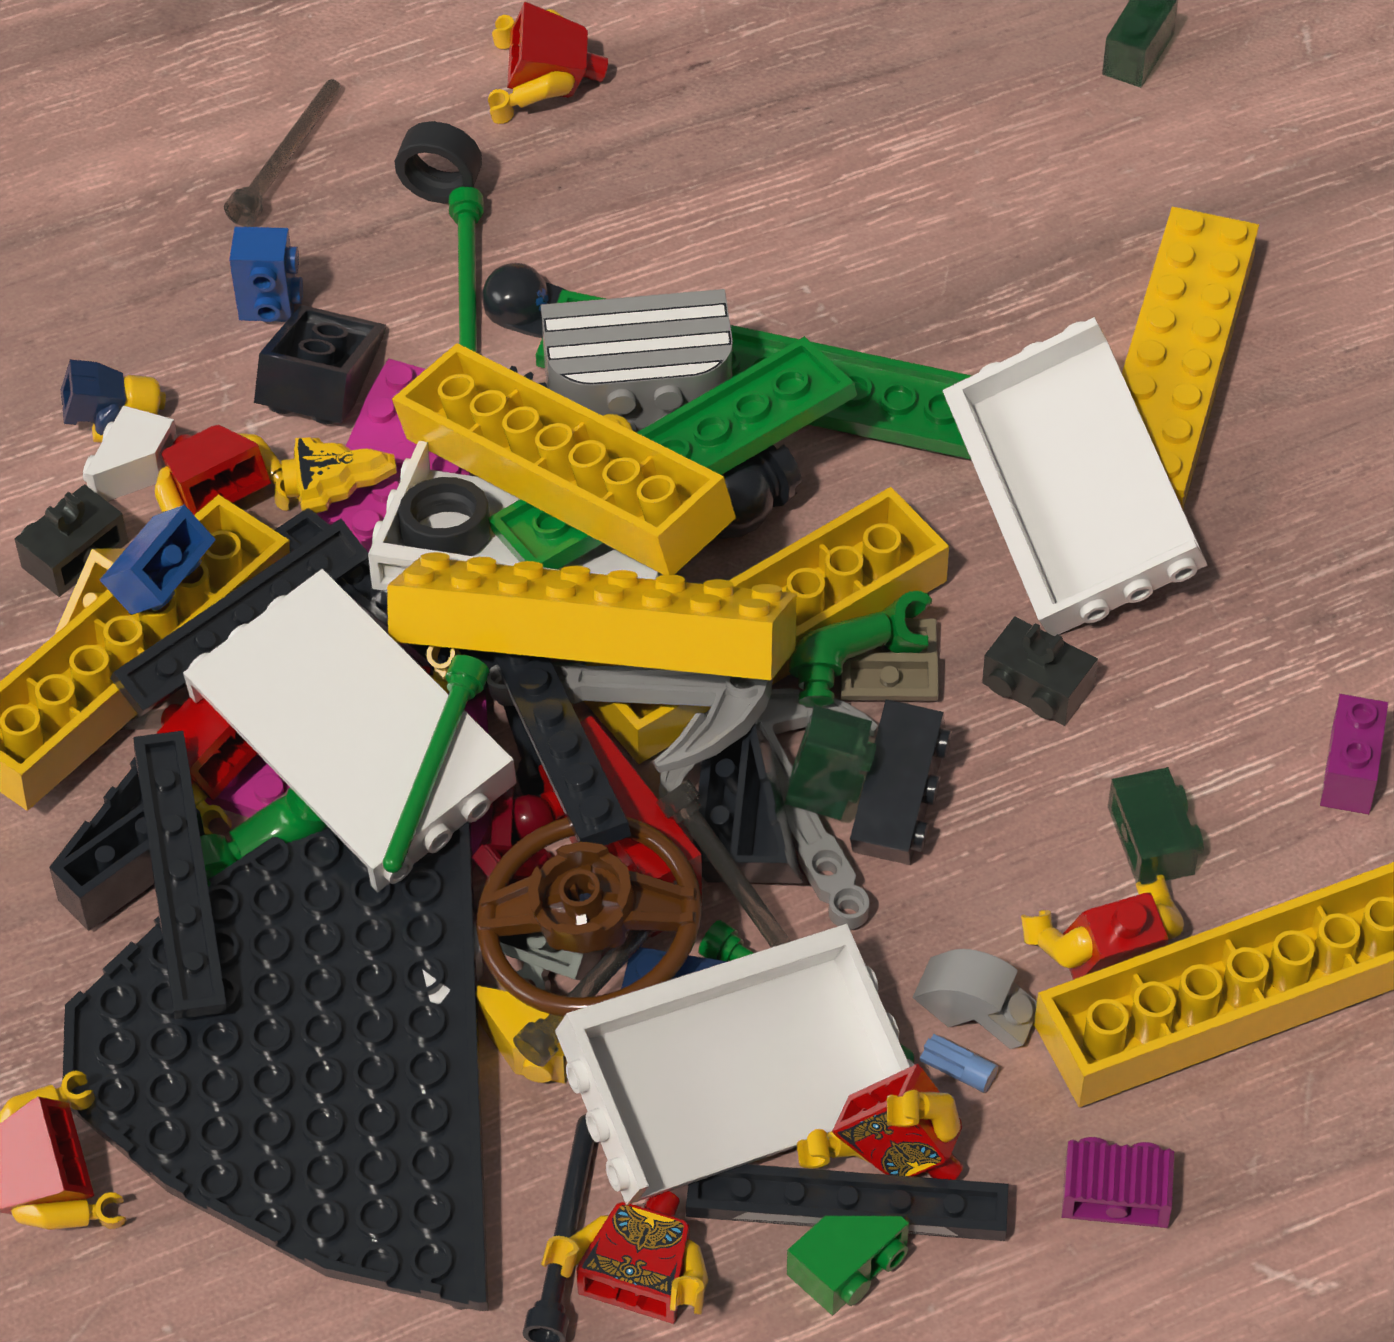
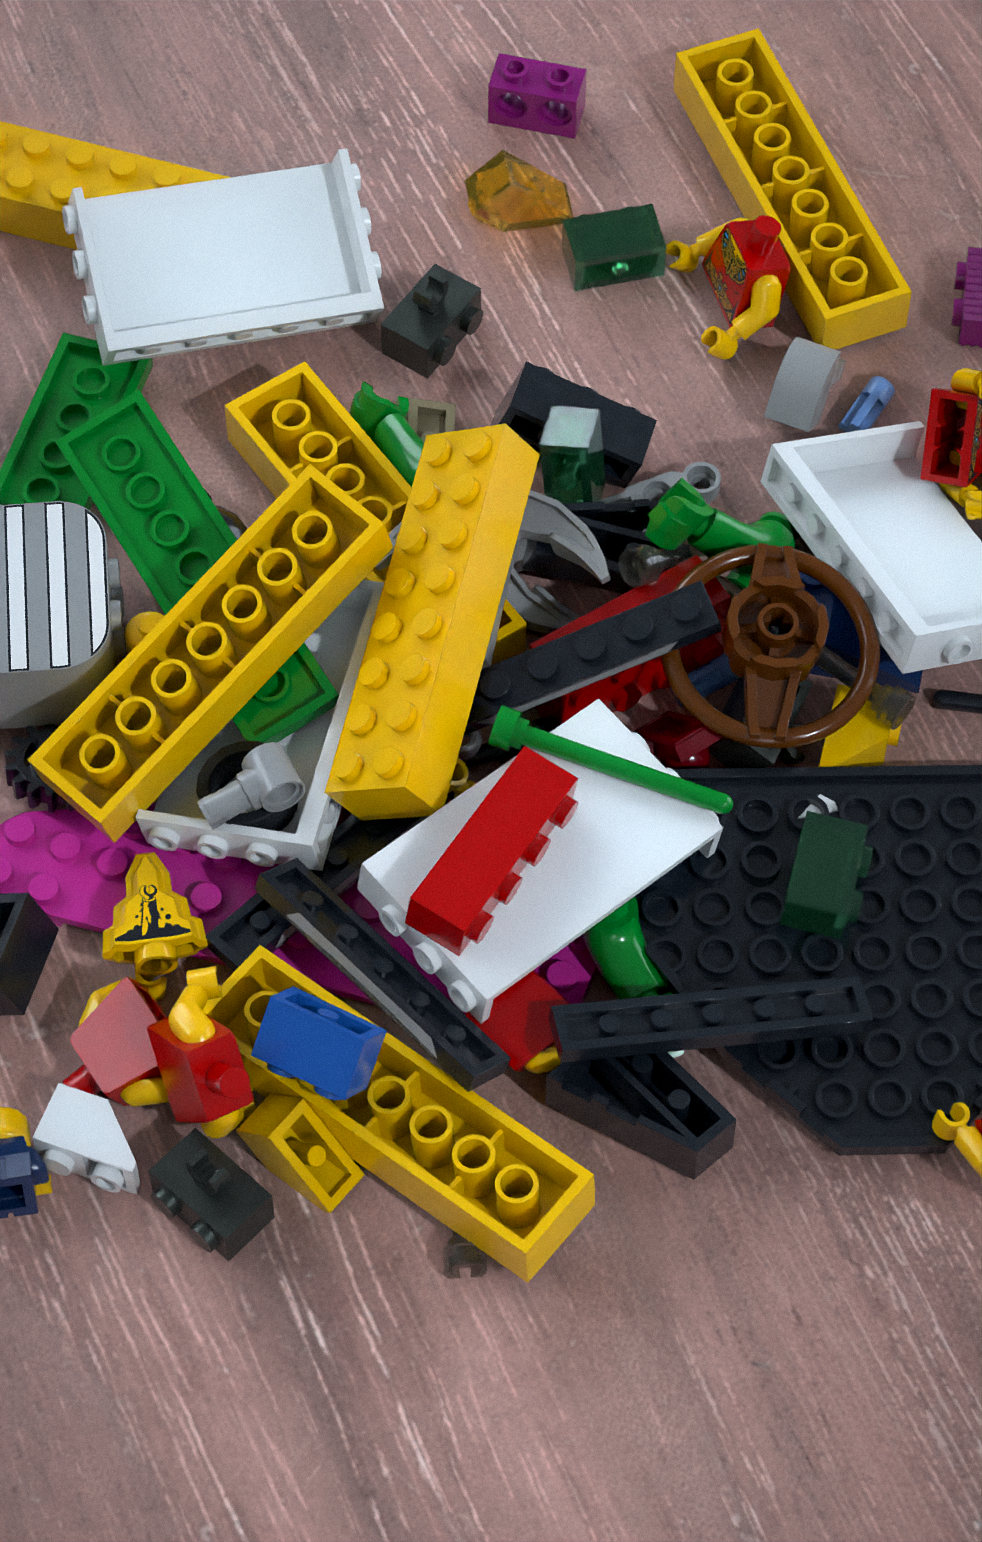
camera: 90 degrees left, 5 degrees up
none -> red torso [146,966,257,1138]
none -> light grey pin [197,742,306,830]
none -> red brick [405,746,579,956]
none -> clear yellow slope [464,150,574,232]
none -> green piece [645,477,795,577]
none -> clear green brick [779,811,873,939]

